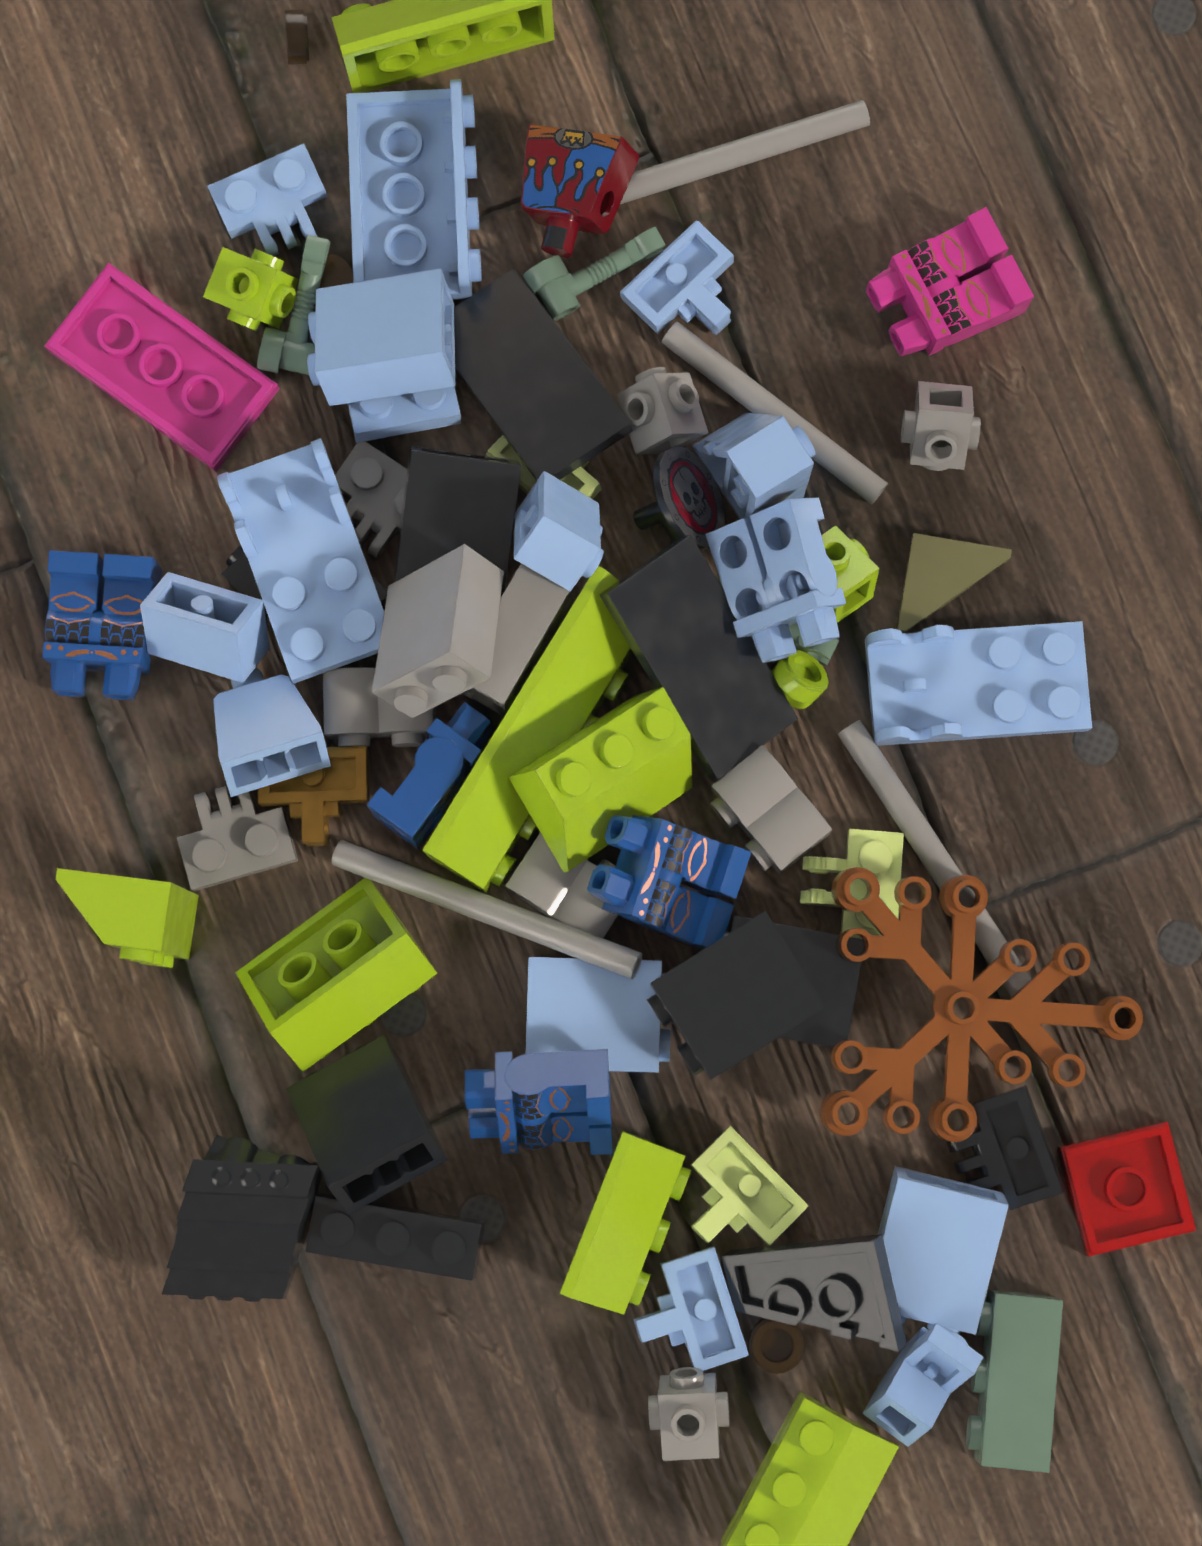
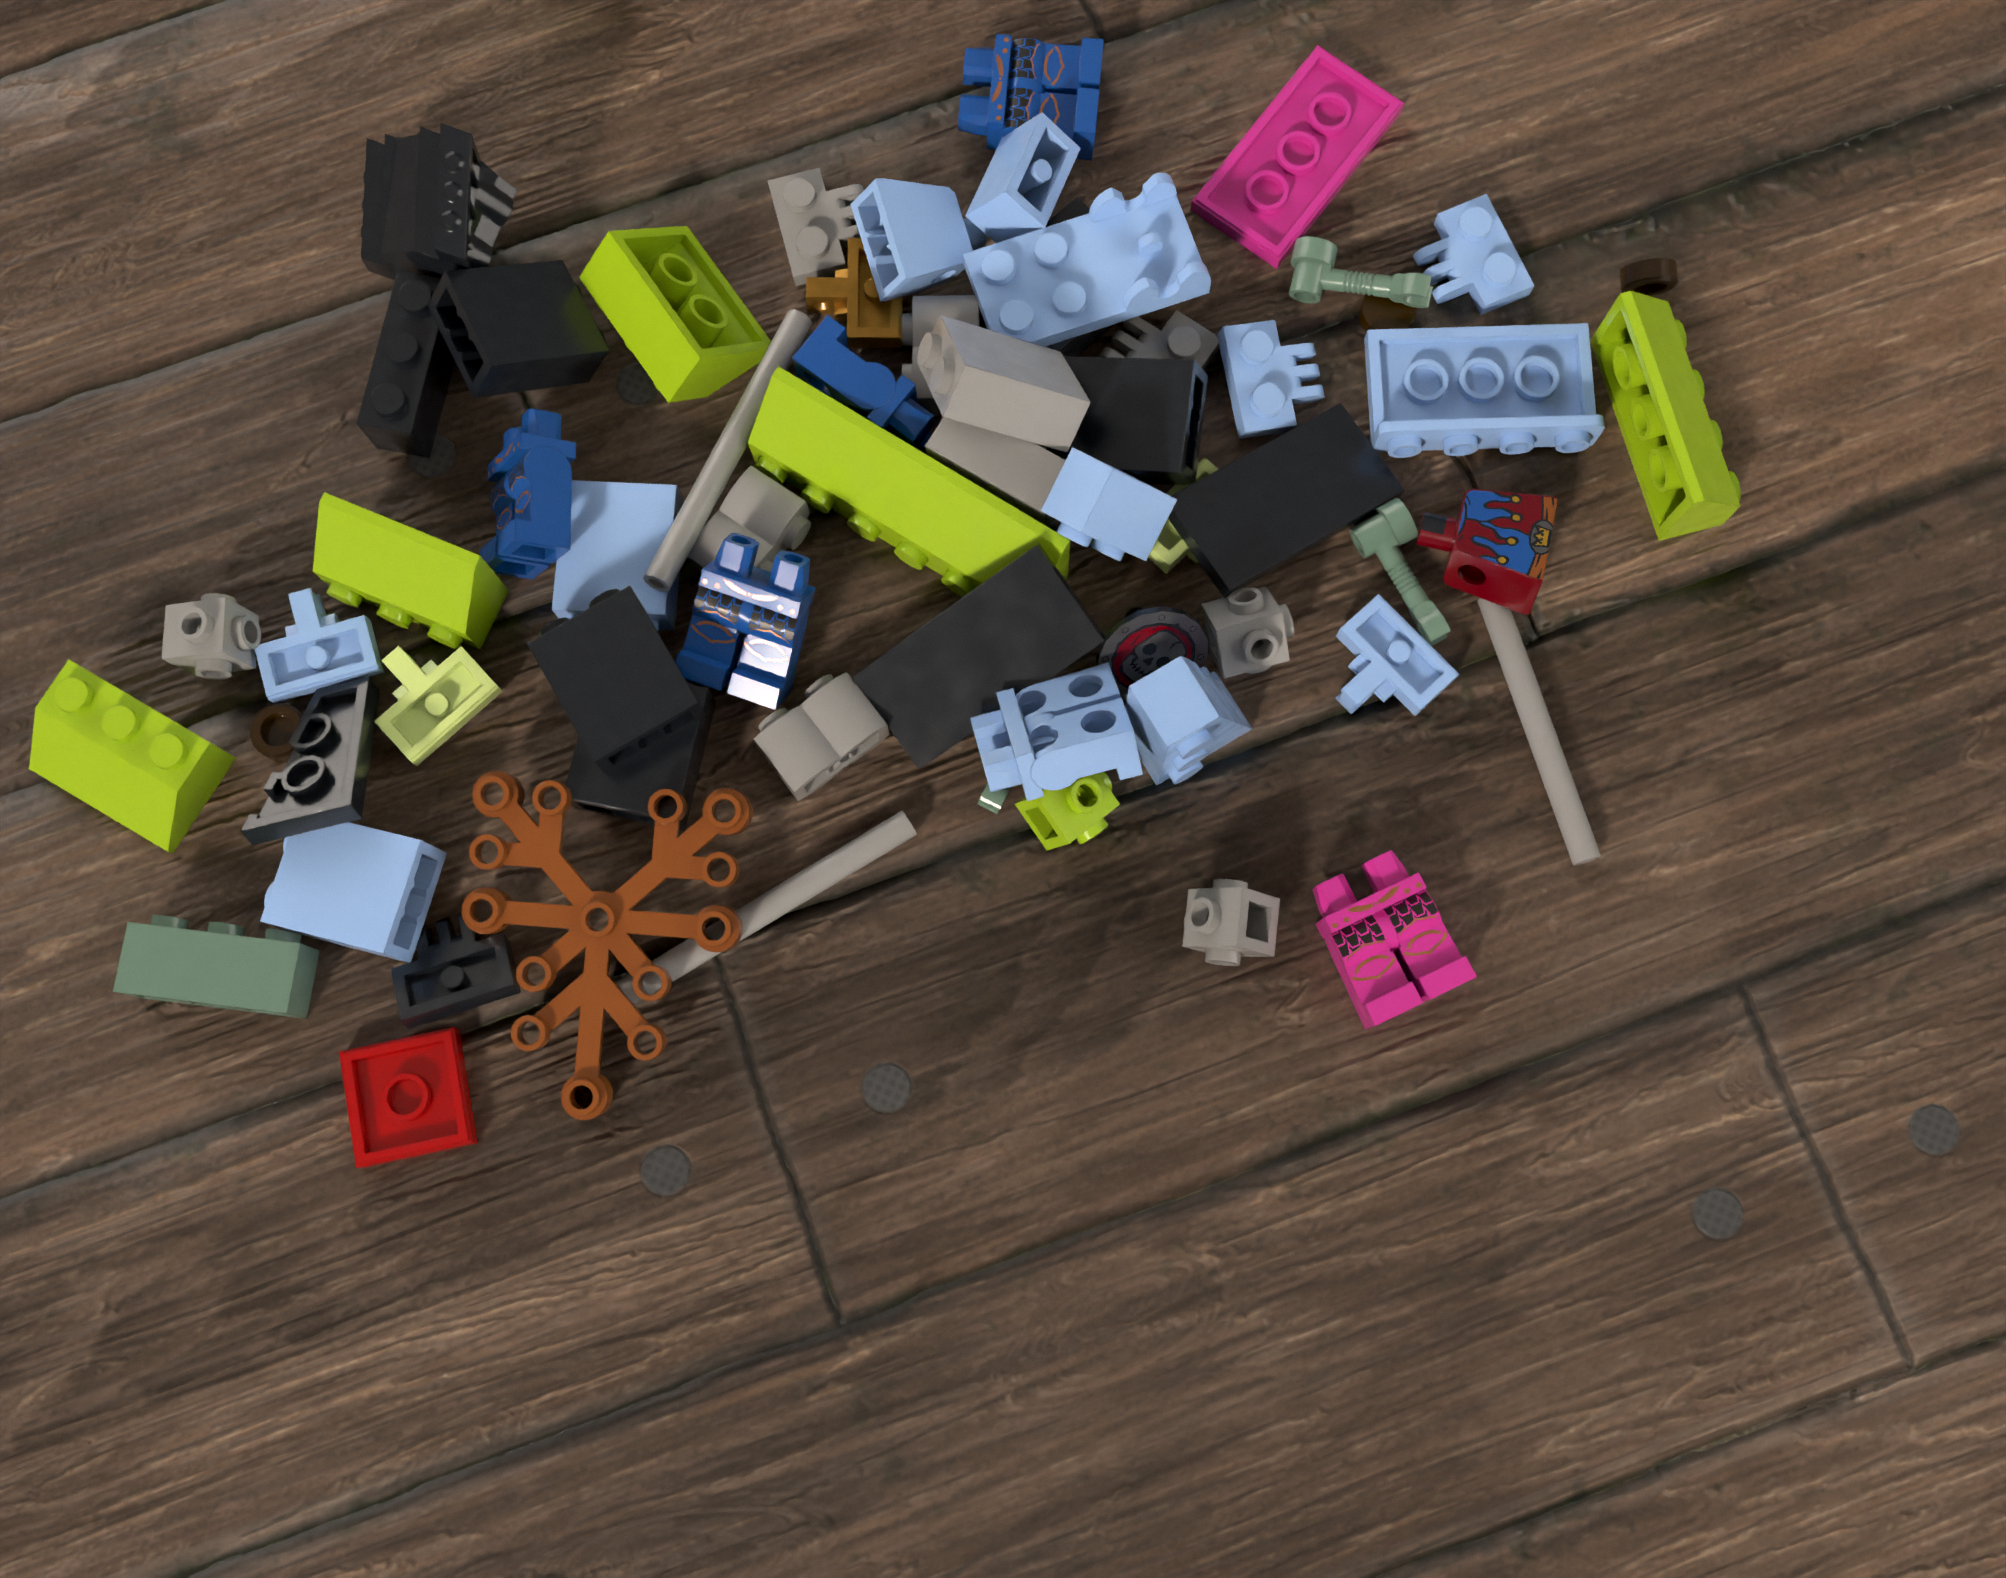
camera: 90 degrees right, 5 degrees down
lime slope [55,868,199,968] -> none
lime brick [203,247,299,331] -> none
light blue brick [307,268,455,406] -> none
lime slope [508,687,692,872] -> none
light grey piece [661,321,888,505] -> none
lime tile [771,650,829,709] -> none
yellowish green hinge [800,829,904,939] -> none
light blue brick [862,1323,983,1447] -> none
light blue hinge [865,621,1092,746] -> none
olive tile [896,533,1012,633] -> none

